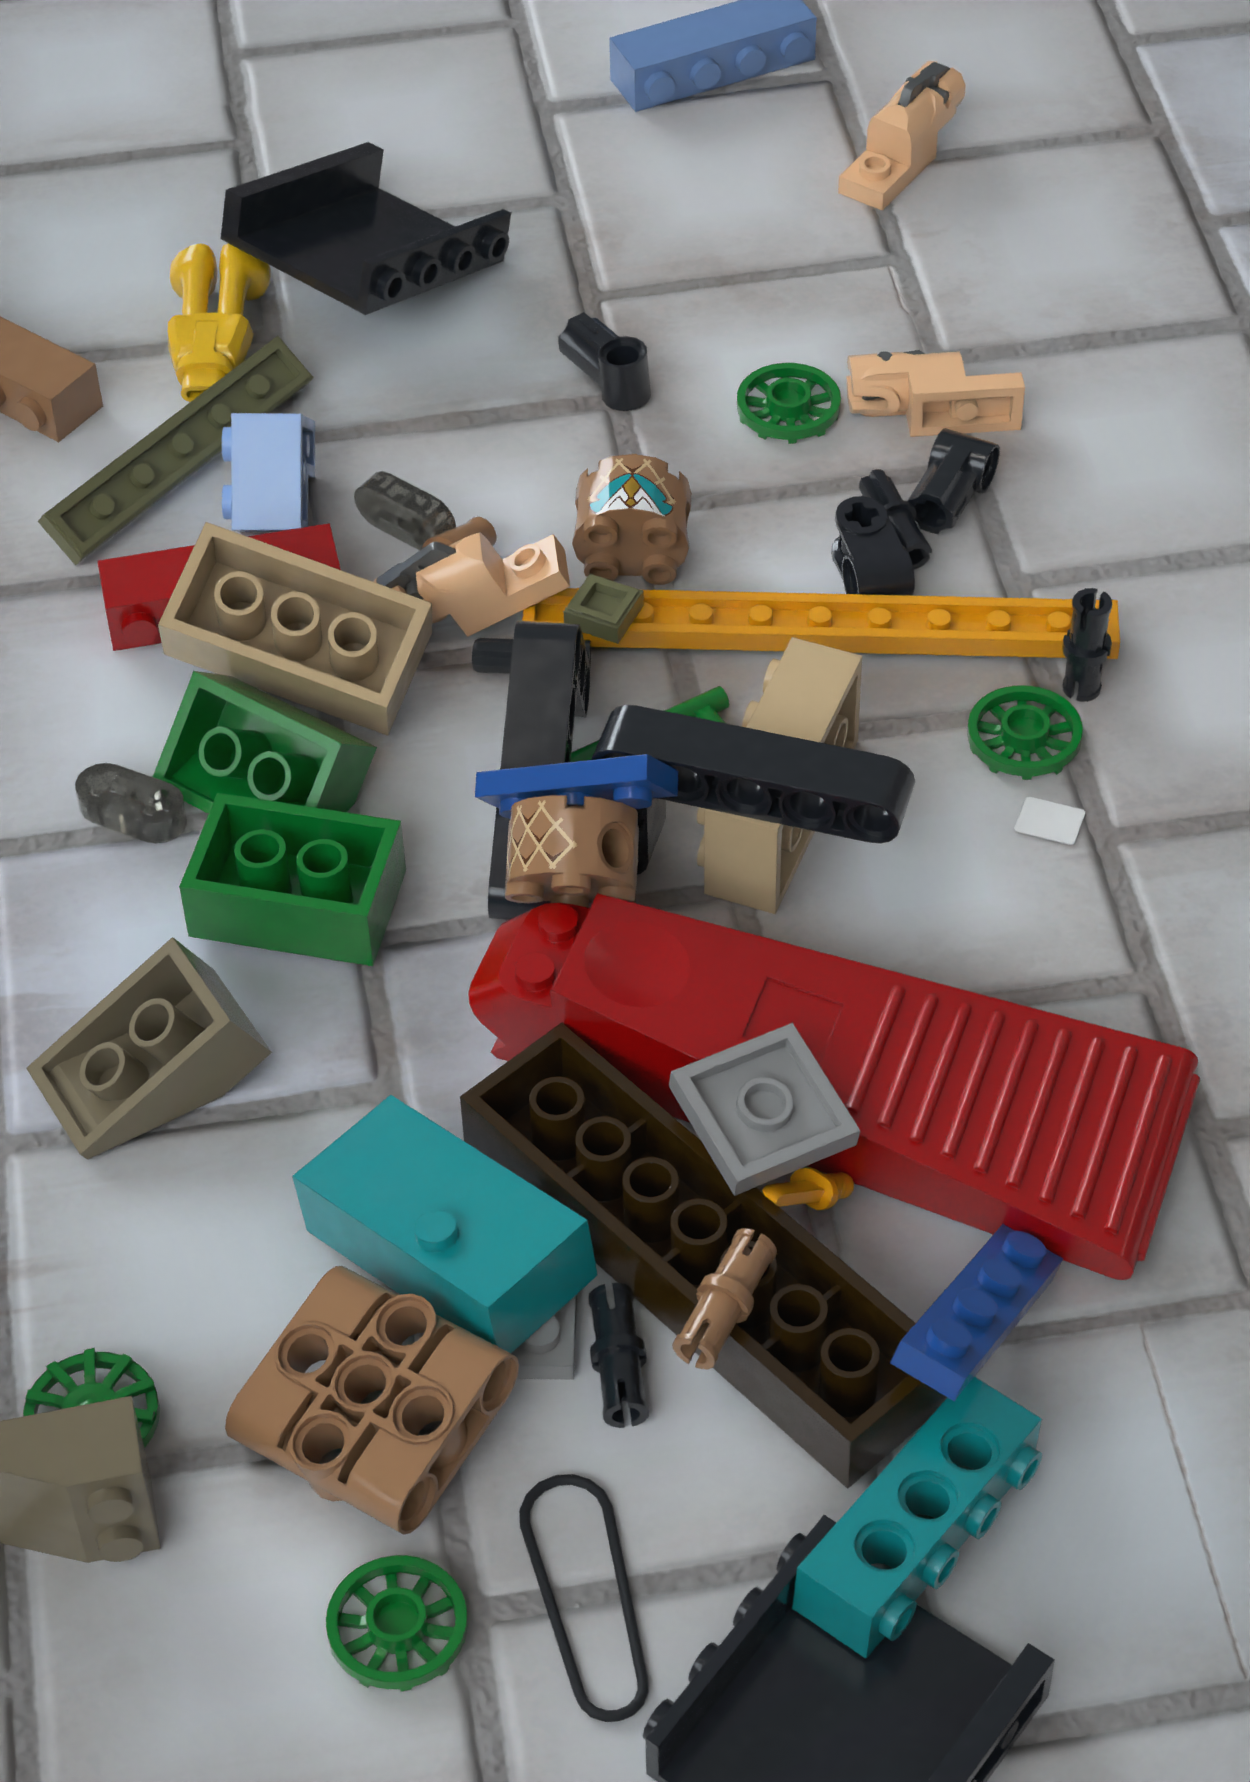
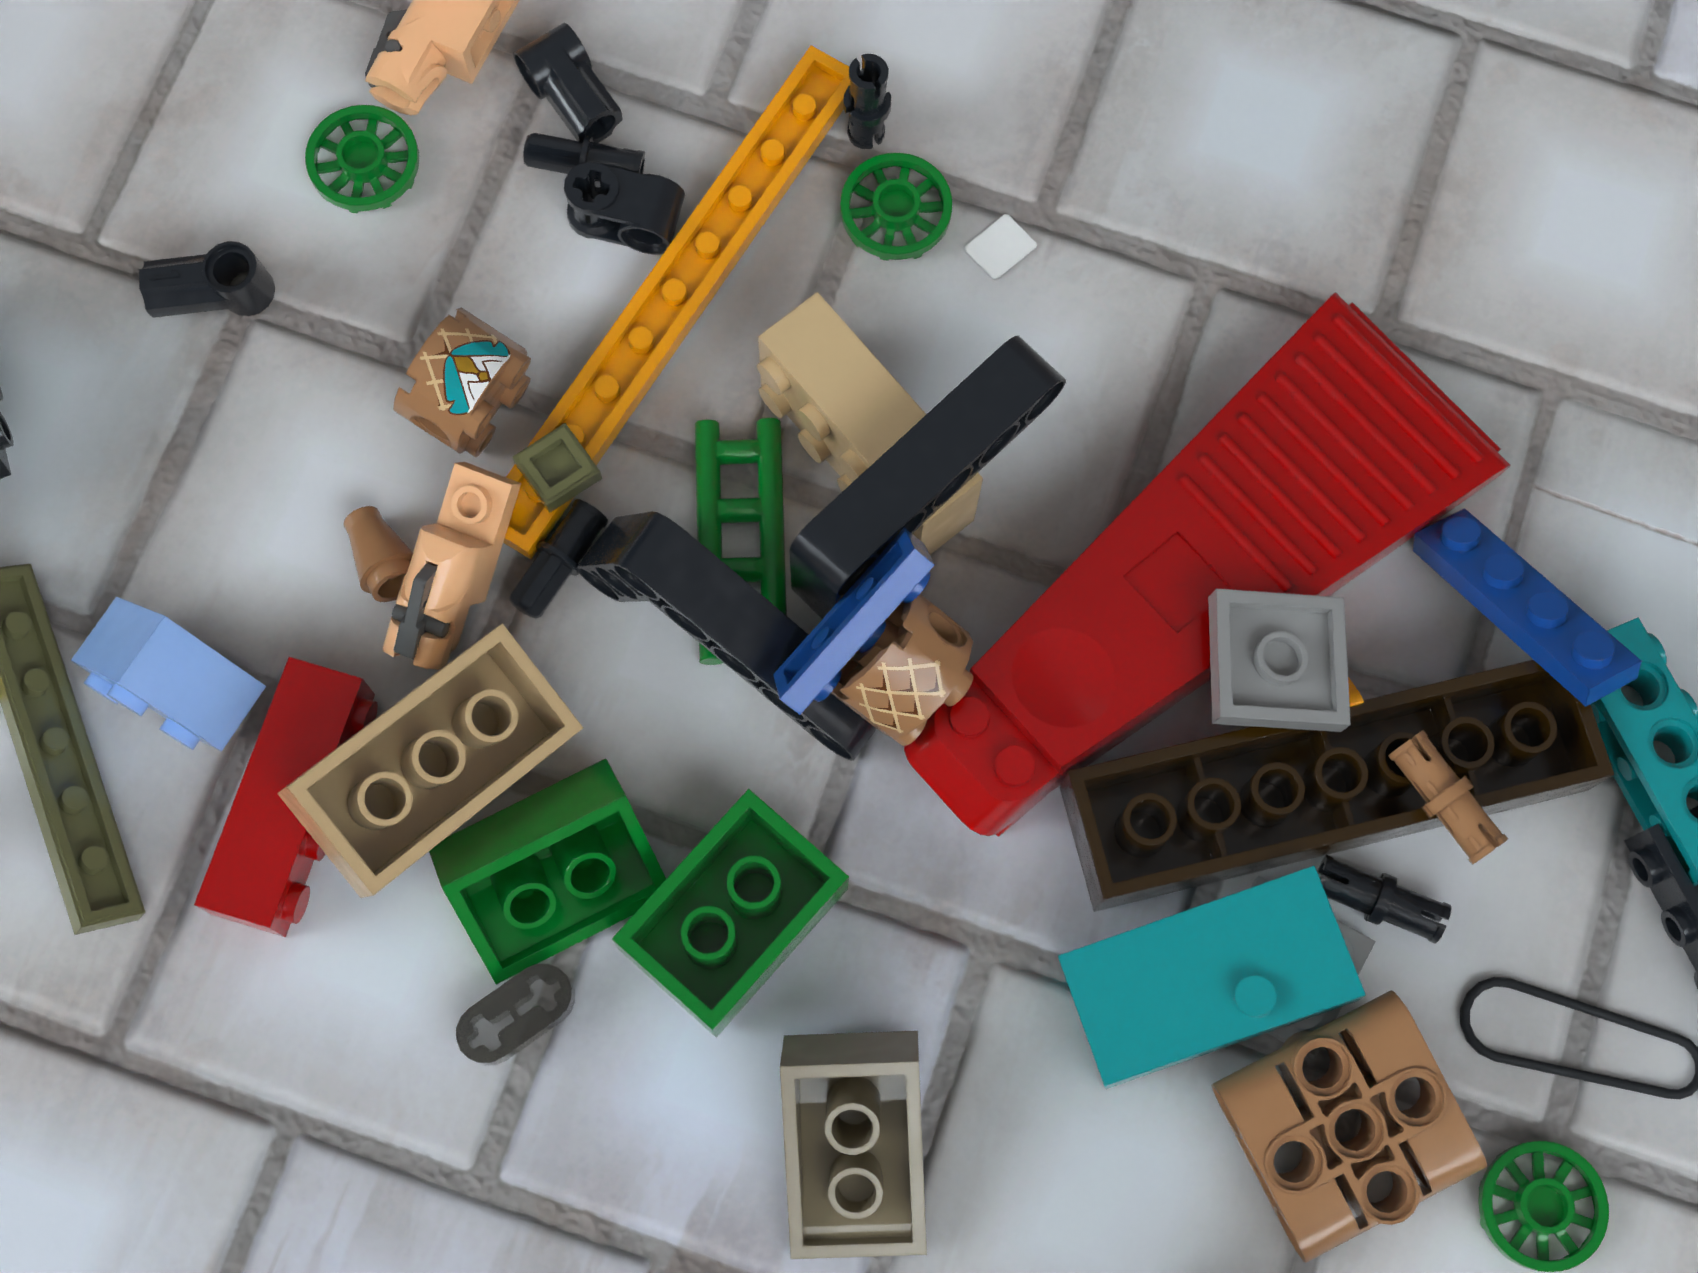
camera: 65 degrees left, 25 degrees up
clear smoke beam [354,471,456,550] -> none

